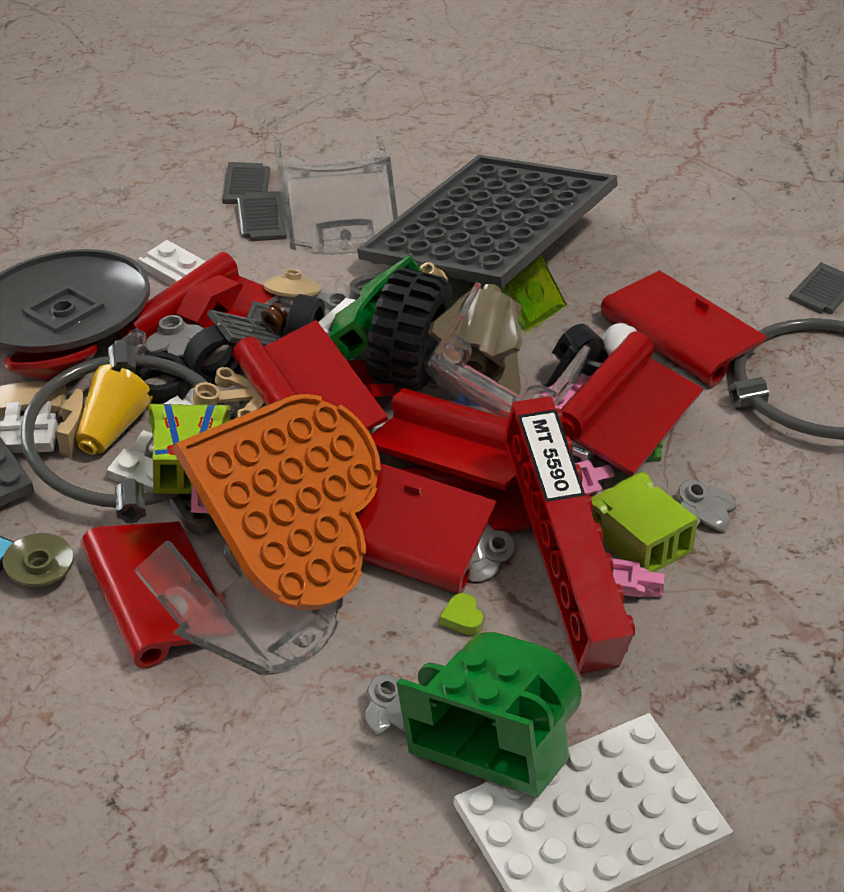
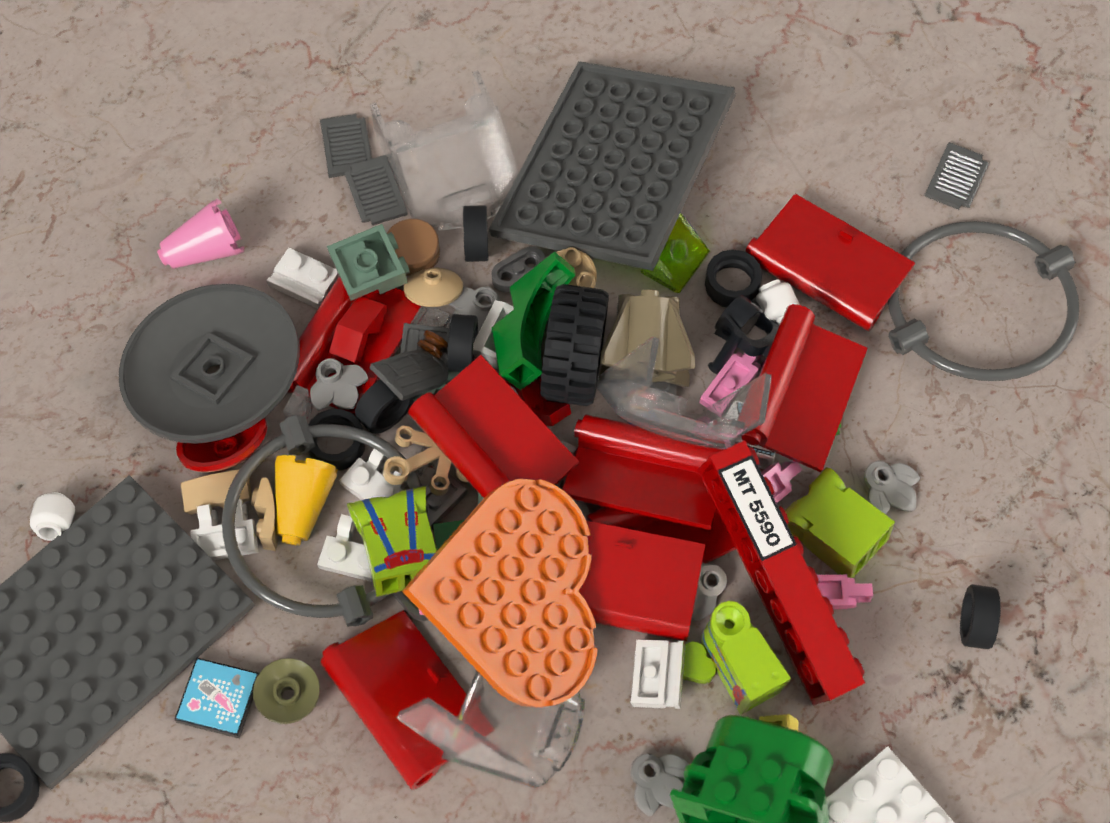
camera: 10 degrees left, 20 degrees up
none -> bright pink cone [157,199,244,269]
none -> sand green plate [327,224,410,300]
none -> medium nougat head [387,219,440,276]
none -> black tyre [463,205,489,262]
none -> white plate [631,640,685,709]
none -> lime piece [701,601,791,715]
none -> black tyre [704,249,763,308]
none -> black tyre [960,584,1001,650]

